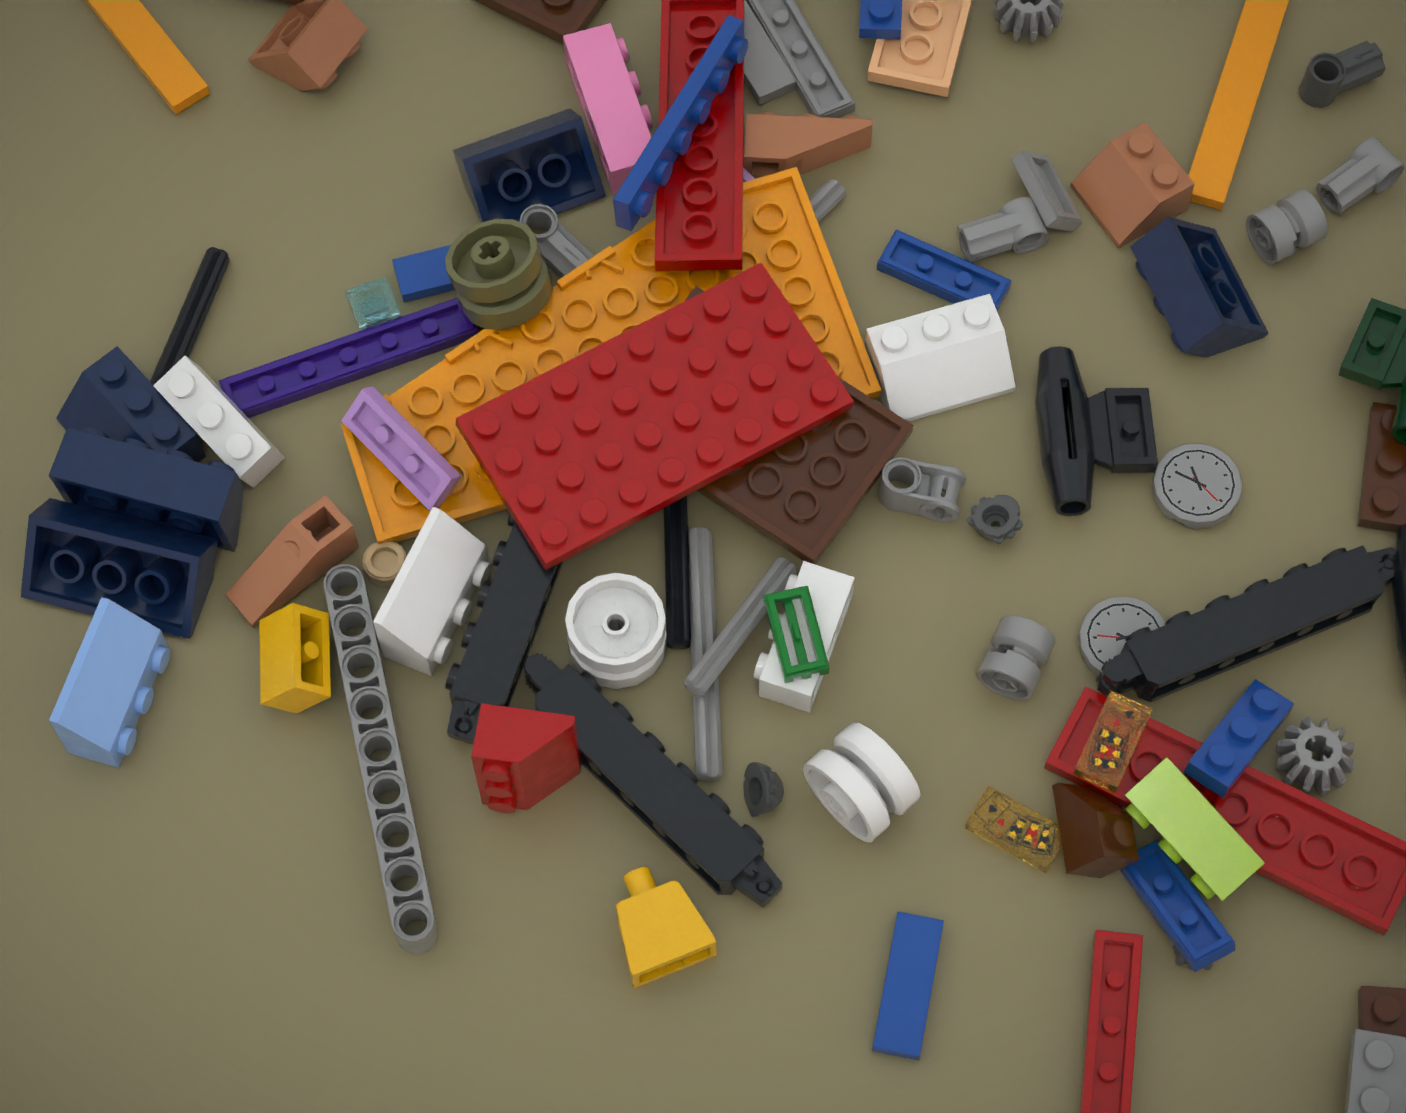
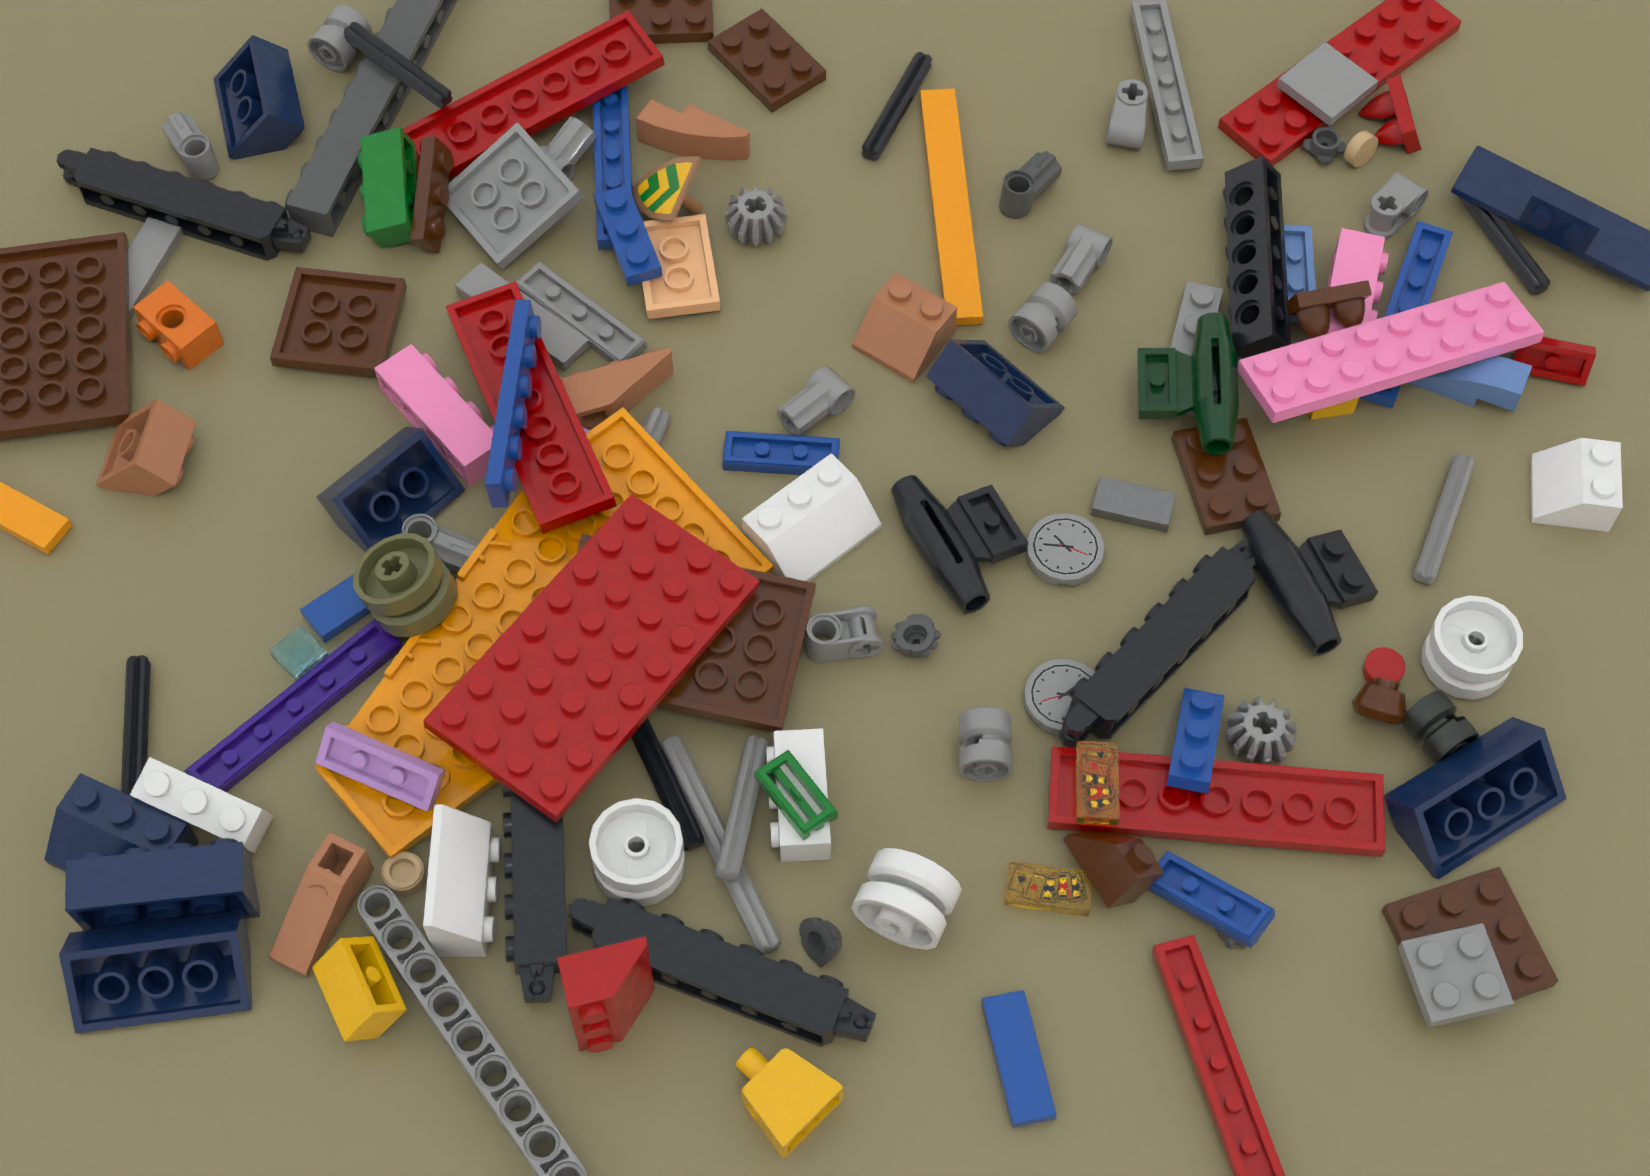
camera: 25 degrees left, 5 degrees down
light blue slope [49,597,170,768] -> none
light grey tile [1011,151,1082,232] -> none
lime brick [1125,757,1265,901] -> none
none -> flat silver tile [1091,476,1176,532]

